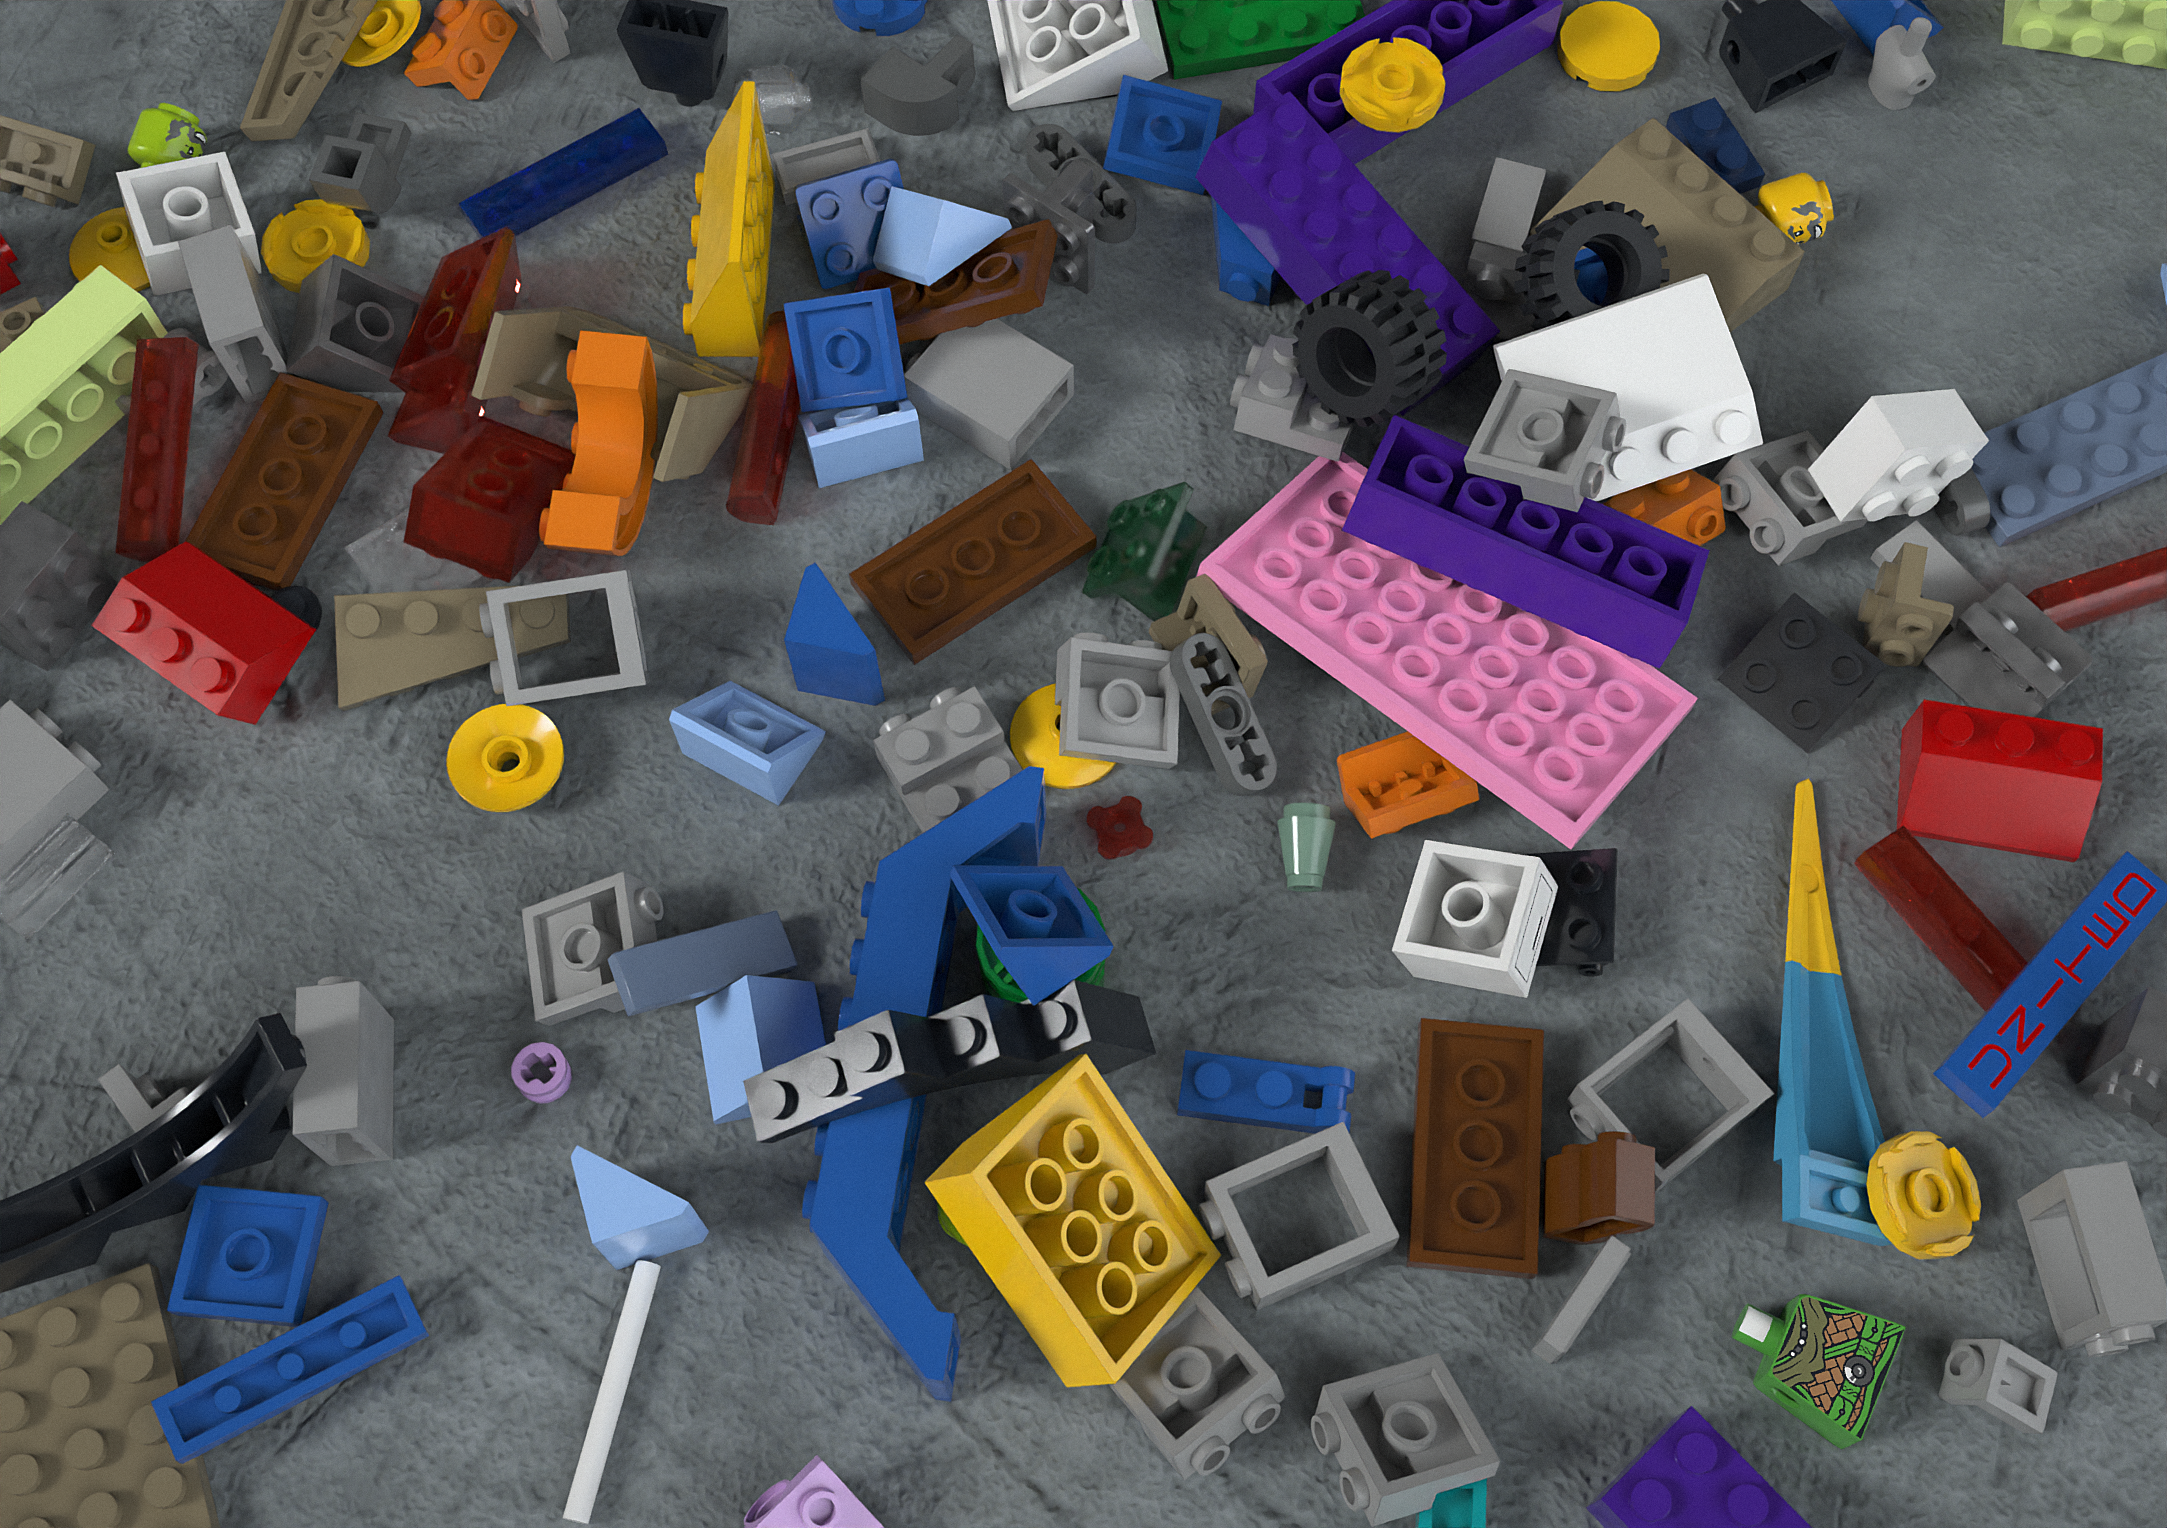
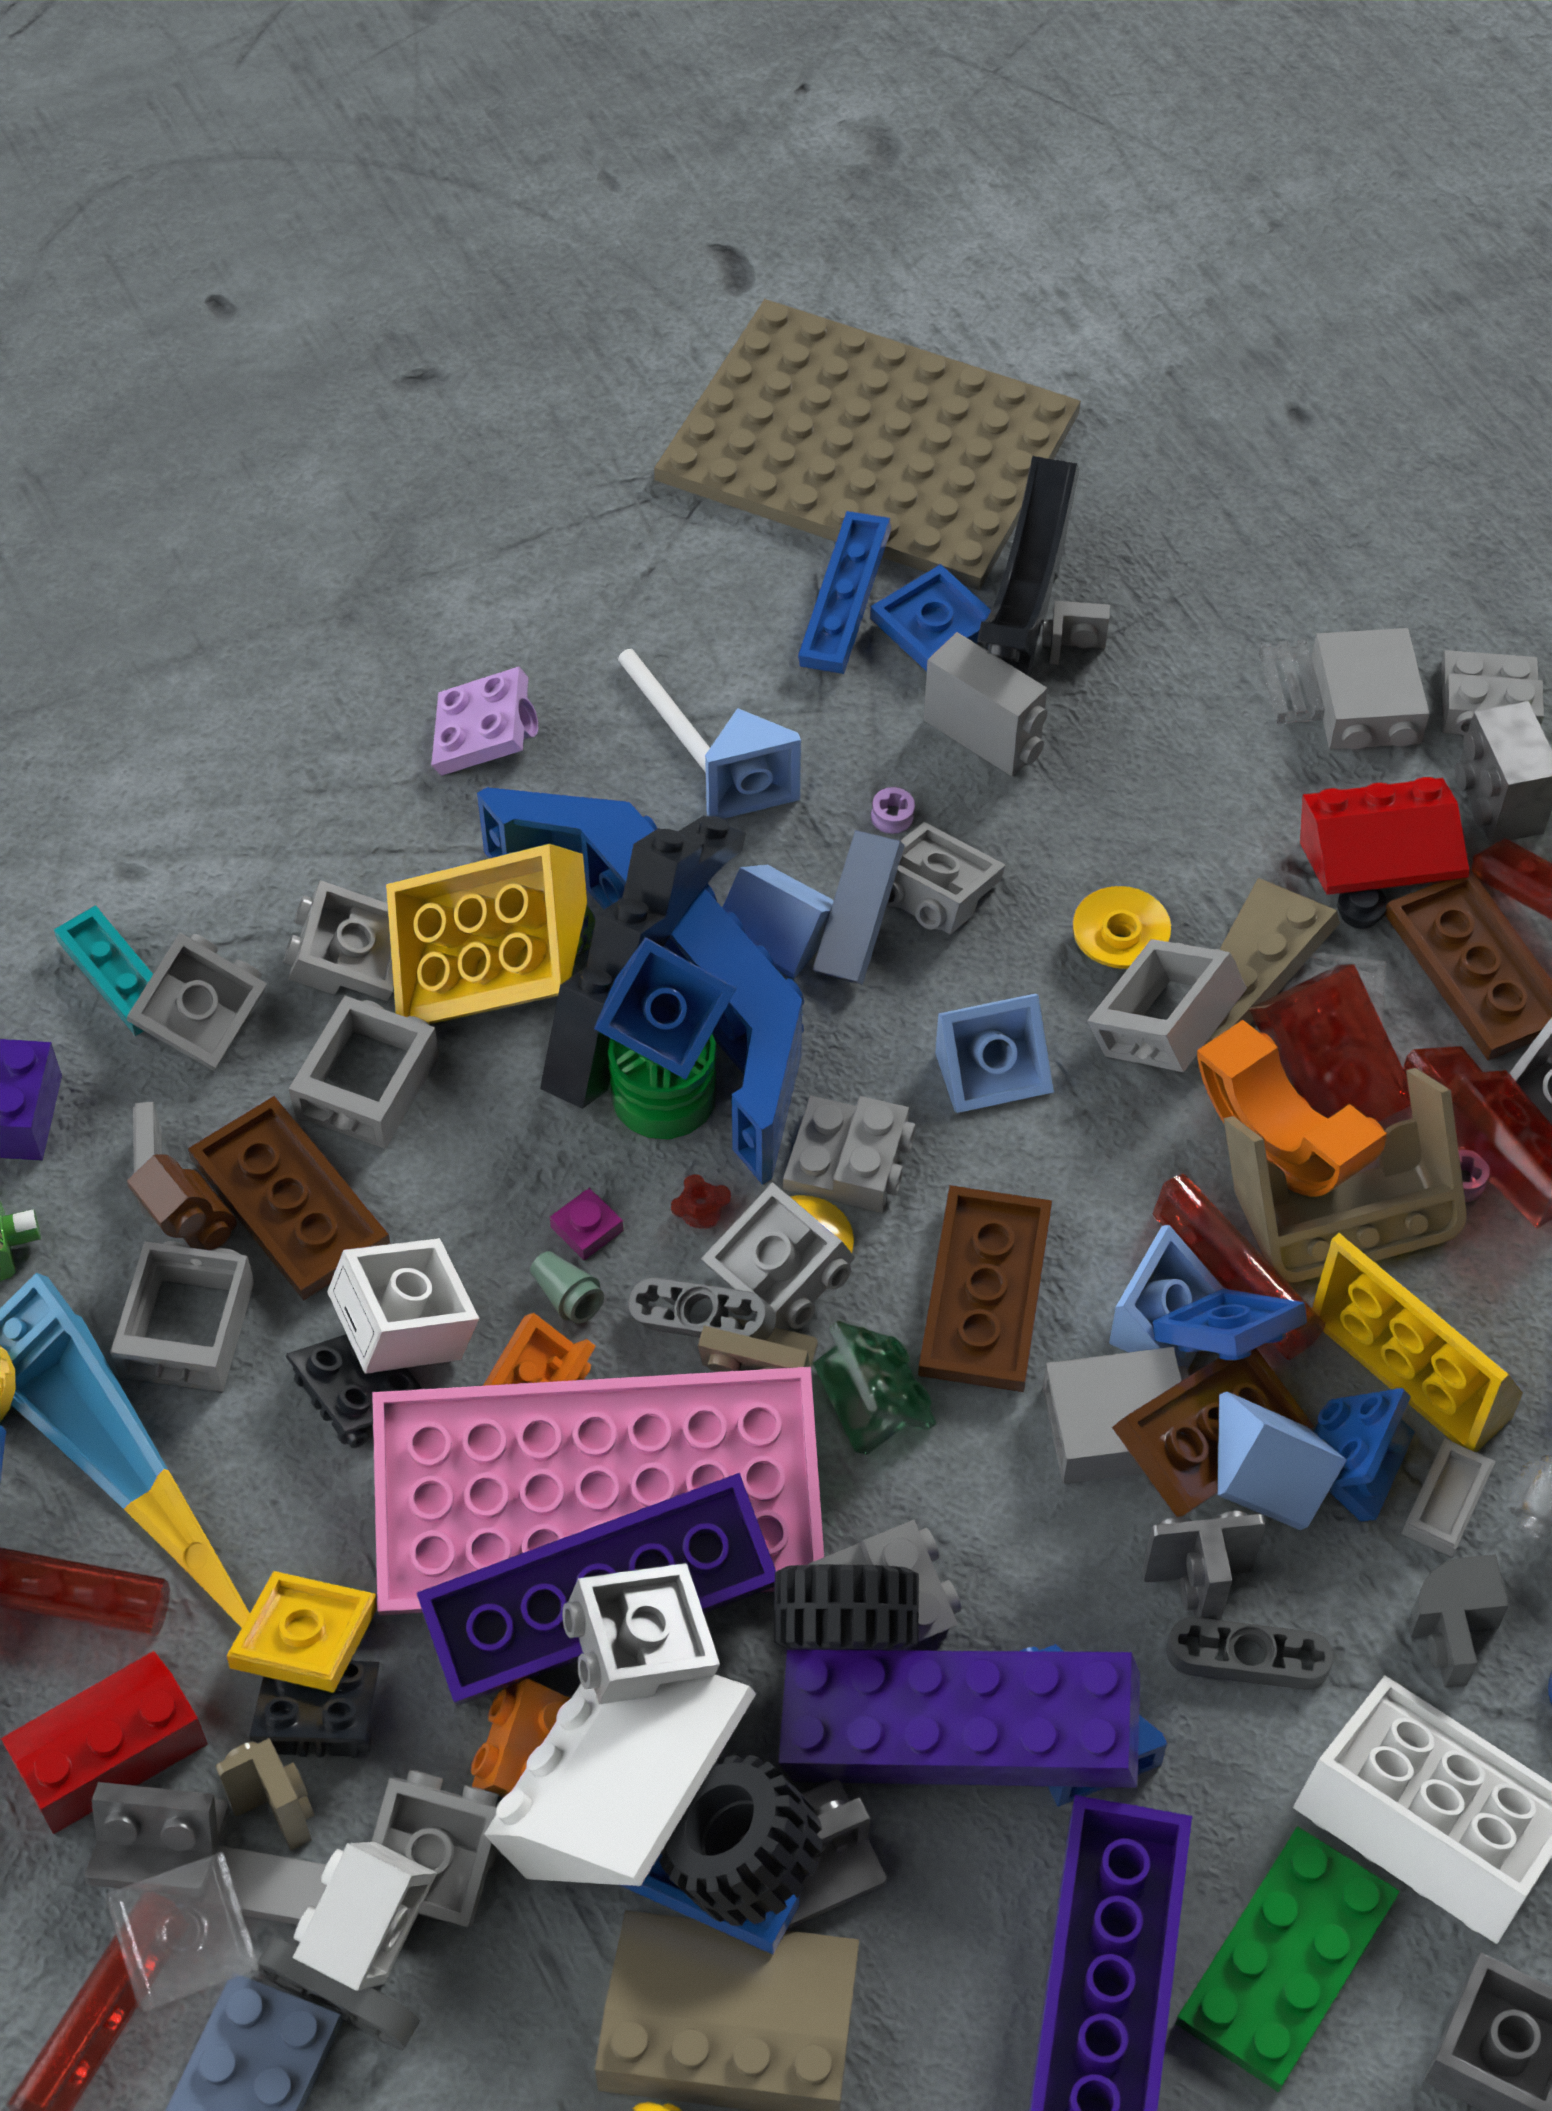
camera: 135 degrees right, 10 degrees down
blue slope [784,562,885,706] -> none
blue plate [1103,75,1222,195] -> none
blue plate [1177,1050,1356,1134] -> none
yellow tile [1340,37,1445,133] -> none
light grey tile [1469,157,1546,252] -> none
none -> clear tile [104,1852,259,2012]
none -> yellow tile [227,1571,377,1693]
none -> magenta plate [550,1187,624,1261]

